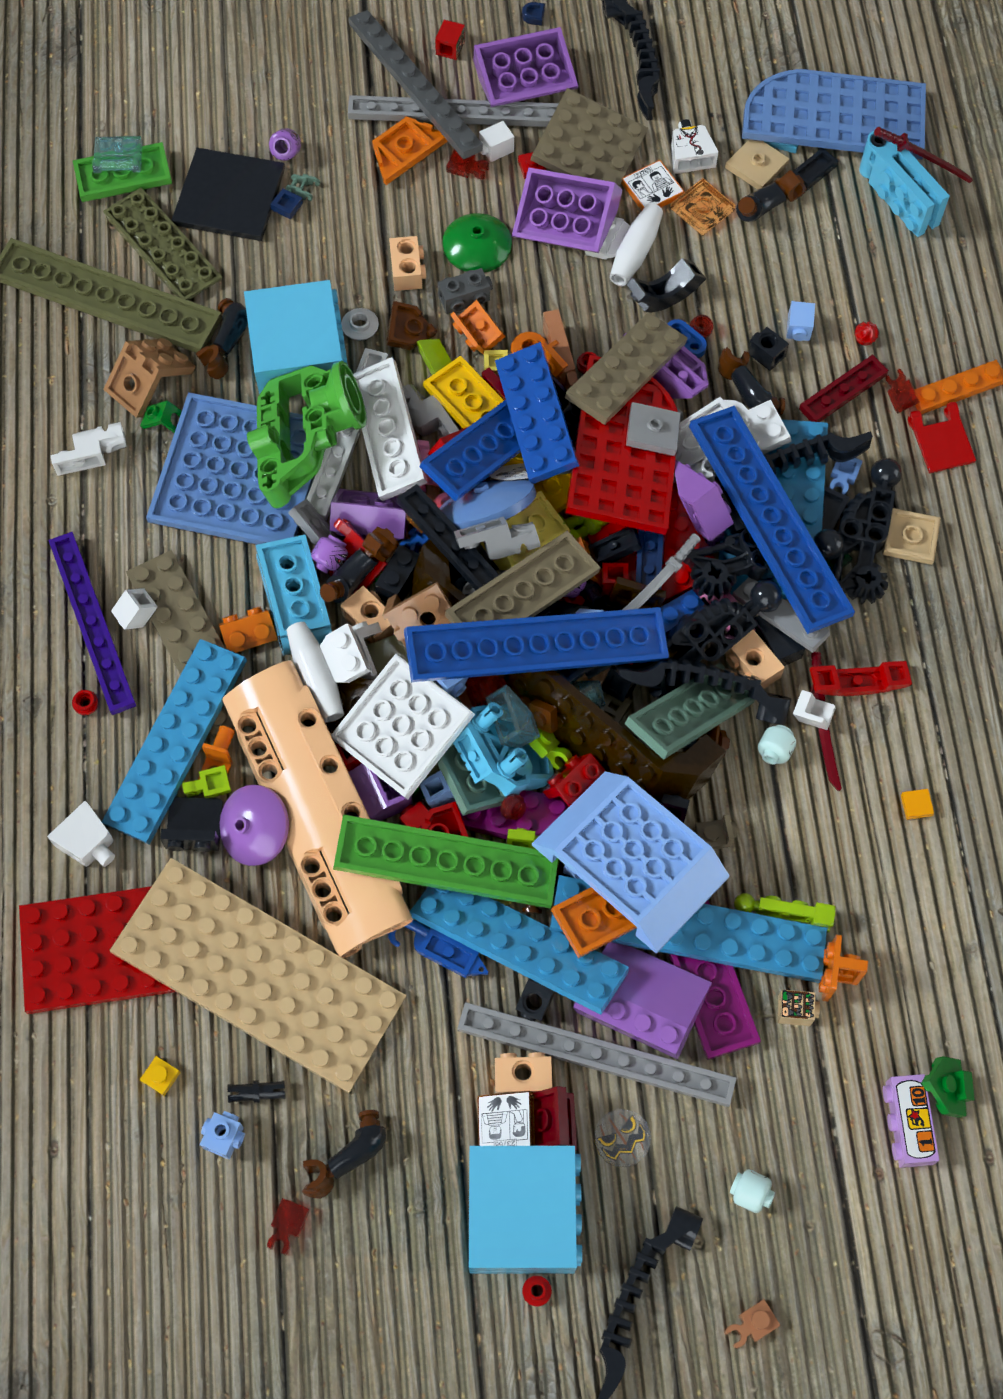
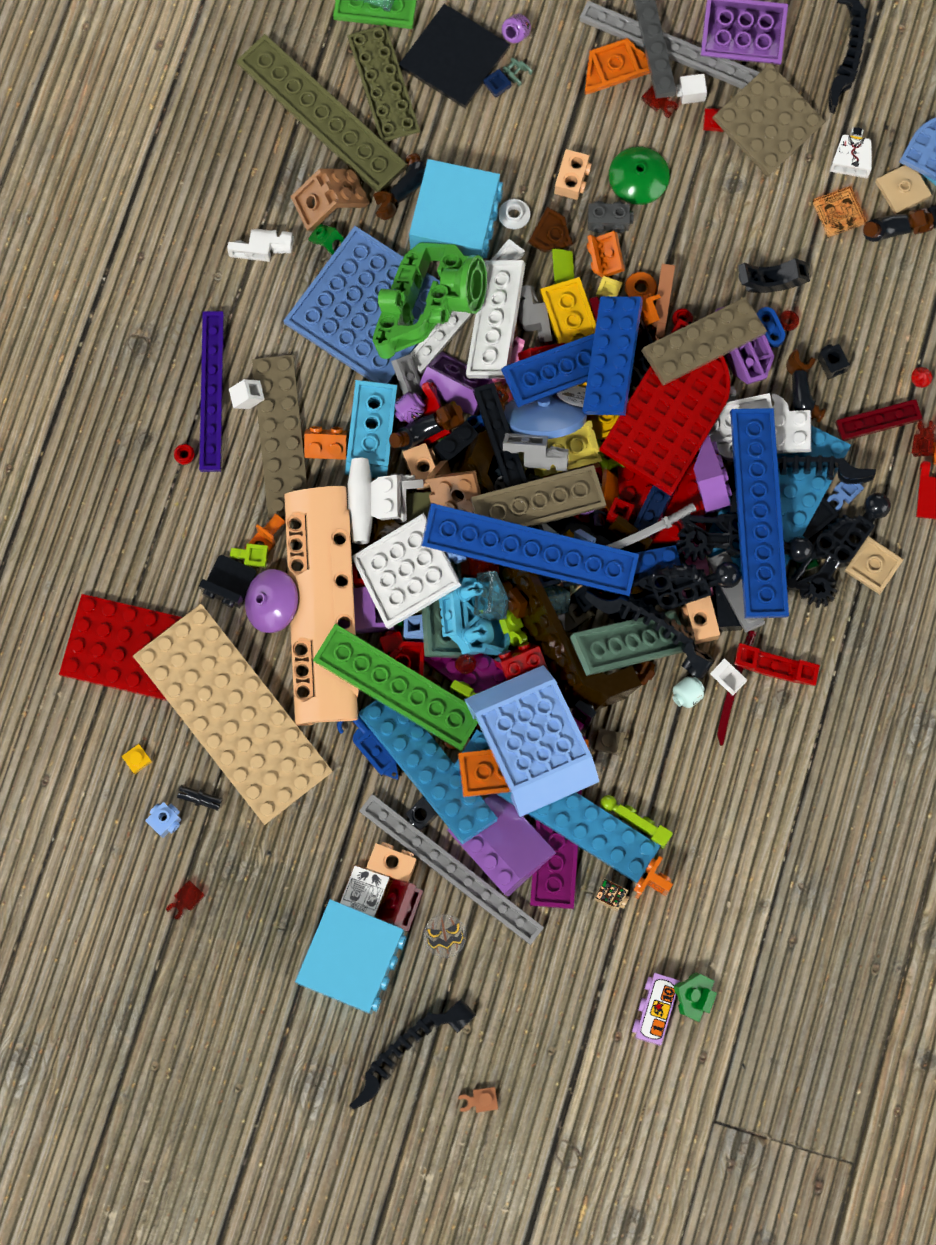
camera: 25 degrees right, 10 degrees up
white torso [47,801,115,867] -> none
dark azure plate [102,639,247,845] -> none
piece [302,1110,386,1198] -> none
medium lavender slope [512,168,623,253] -> none
red plate [522,1276,552,1307] -> none
white plate [585,203,663,286] -> none
black plate [588,527,642,568] -> none
tile [621,160,685,211] -> none
light grey plate [626,402,681,456] -> none
light aqua head [730,1169,775,1213] -> none
light blue brick [786,301,815,341] -> none
light orange tile [901,789,934,820] -> none

